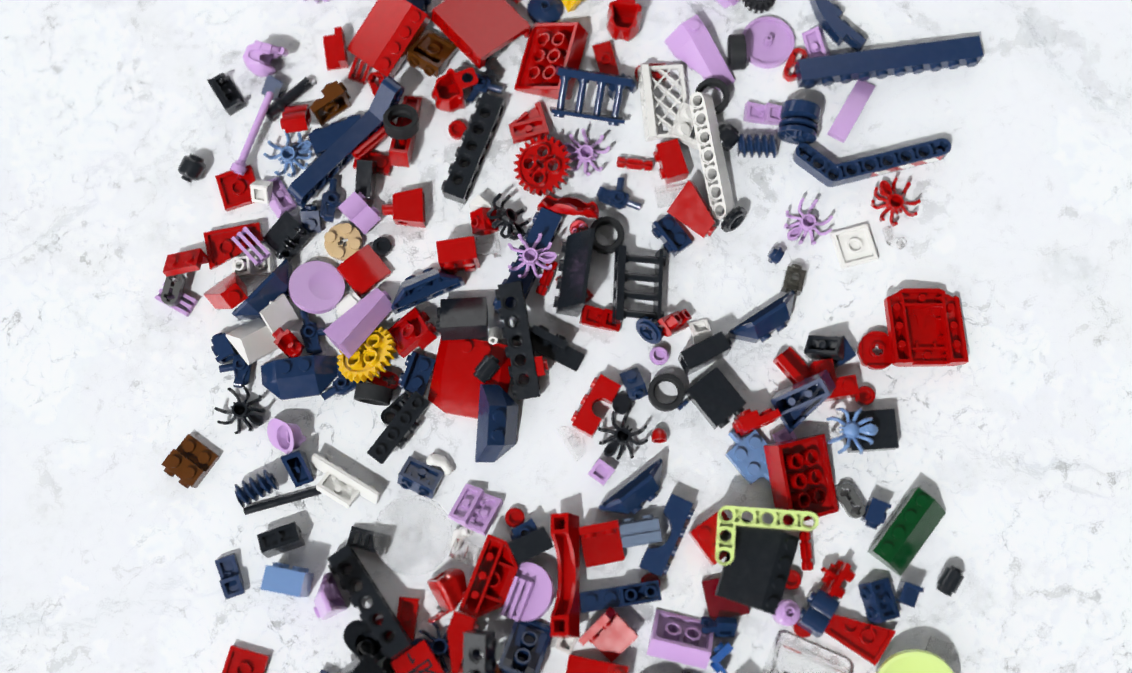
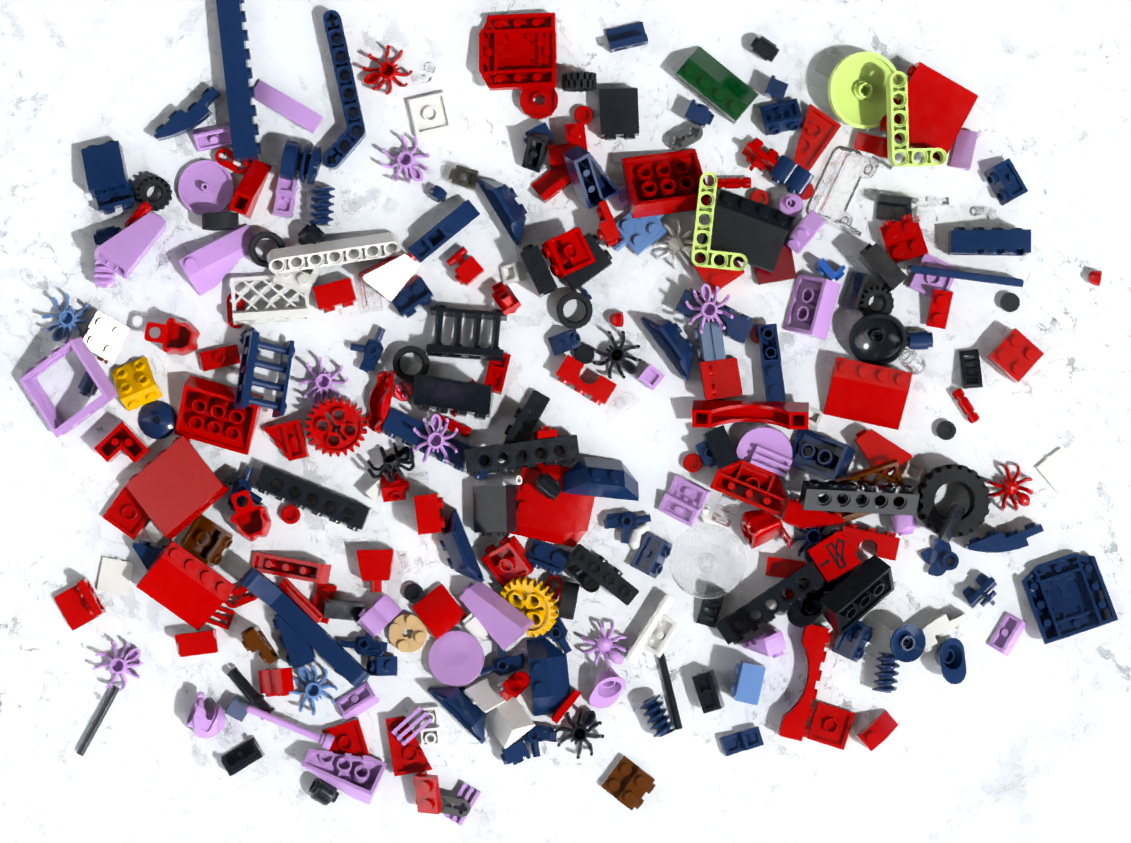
camera: 90 degrees left, 10 degrees up
slope [203,271,248,309] -> none
white slope [250,180,273,204] -> none
black hinge [263,210,312,262] -> none
dark blue slope [281,450,314,487] -> none
black tyre [383,104,419,140] -> none
bracket [578,606,638,662] -> none
red axle [616,156,653,171] -> none
dark blue gear [636,316,664,344] -> none
lavender plate [650,346,669,365] -> none
dark blue plate [700,616,738,638] -> none
black gear [721,206,746,232] -> none
medium blue animal [827,408,879,454] -> none
none -> red slope [228,160,272,219]
none -> lavender wedge [301,749,387,805]
none -> dark blue slope [408,199,480,263]
none -> red brick [446,246,485,286]
none -> red plate [541,227,596,279]
none -> red tile [551,688,581,724]
none -> black tyre [562,72,597,92]
none -> lavender animal [580,620,628,668]
none -> dark blue piece [603,511,651,544]
none -> dark blue panel [606,22,648,53]
none -> white animal [652,220,701,270]
none -> lavender animal [685,284,734,334]
none -> red arch [778,624,831,741]
none -> lavender brick [784,210,826,254]

